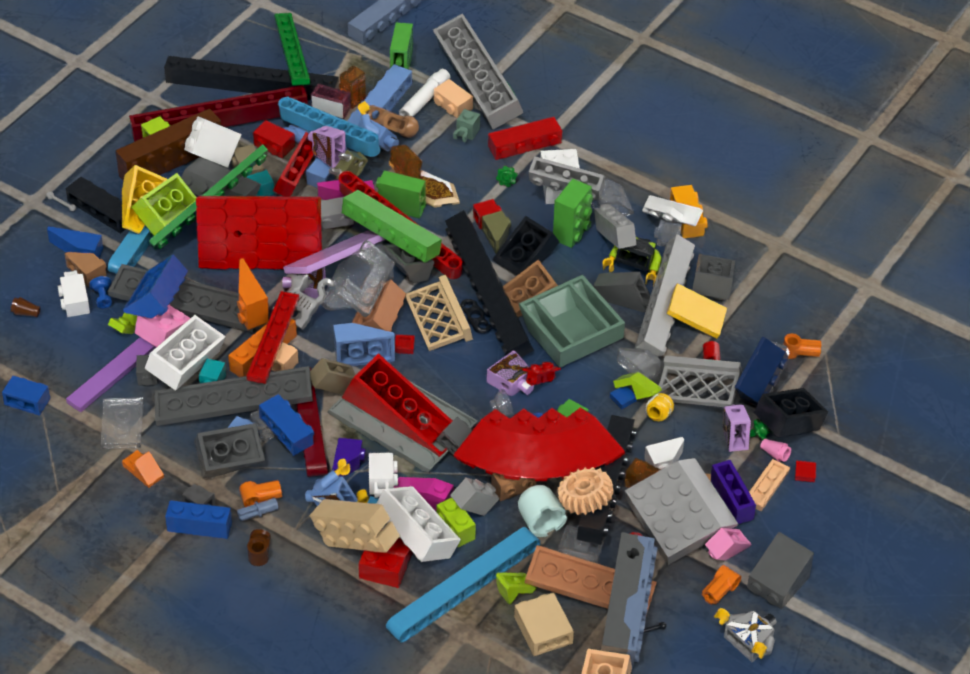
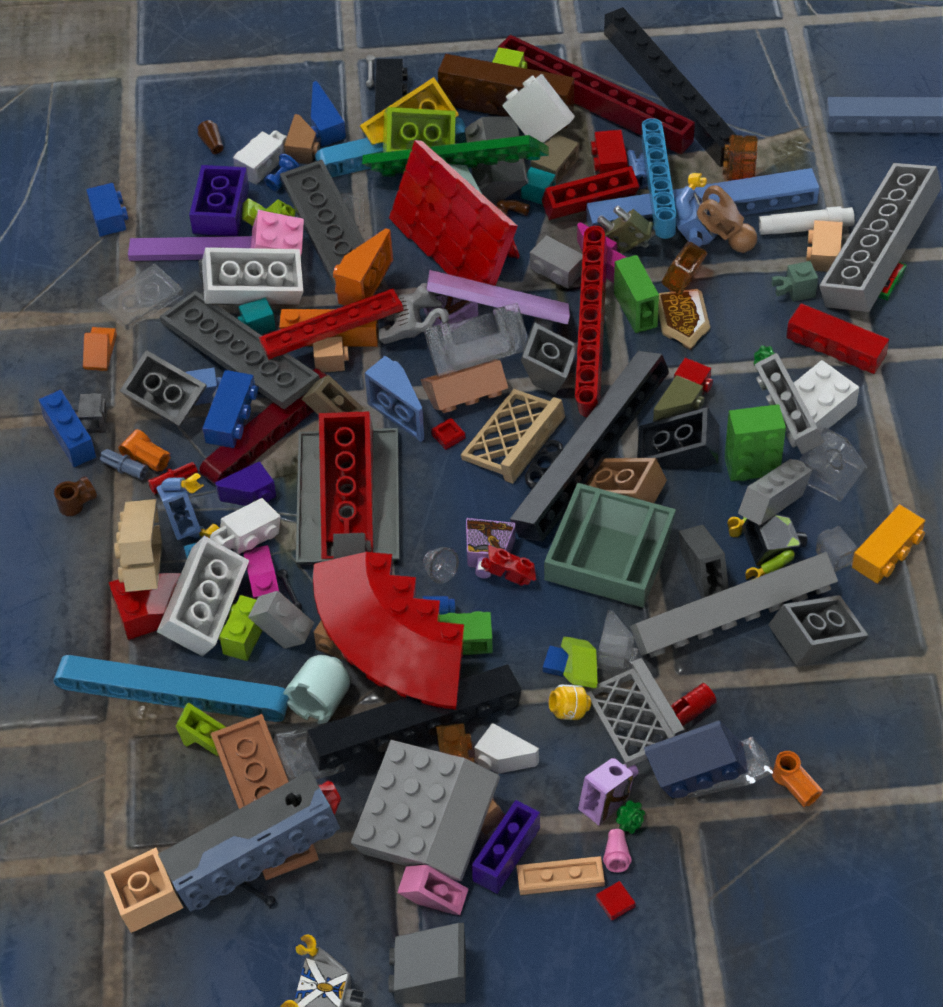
camera: 55 degrees right, 5 degrees up
blue slope [123,254,188,319] -> none
green tile [274,13,310,85] -> none
lavender torso [308,126,346,168] -> none
brick [311,84,351,119] -> none
bright green brick [341,190,442,263] -> none
bright green brick [390,22,413,70] -> none
tan brick [514,593,574,656] -> none
light nougat gear [558,467,613,515] -> none
white bracket [642,195,703,226] -> none
yellow tile [667,283,727,339] -> none
orange piece [702,565,742,605] -> none
black brick [754,388,828,437] -> none
none -> red axle [148,462,198,495]
none -> dark purple brick [189,165,249,237]

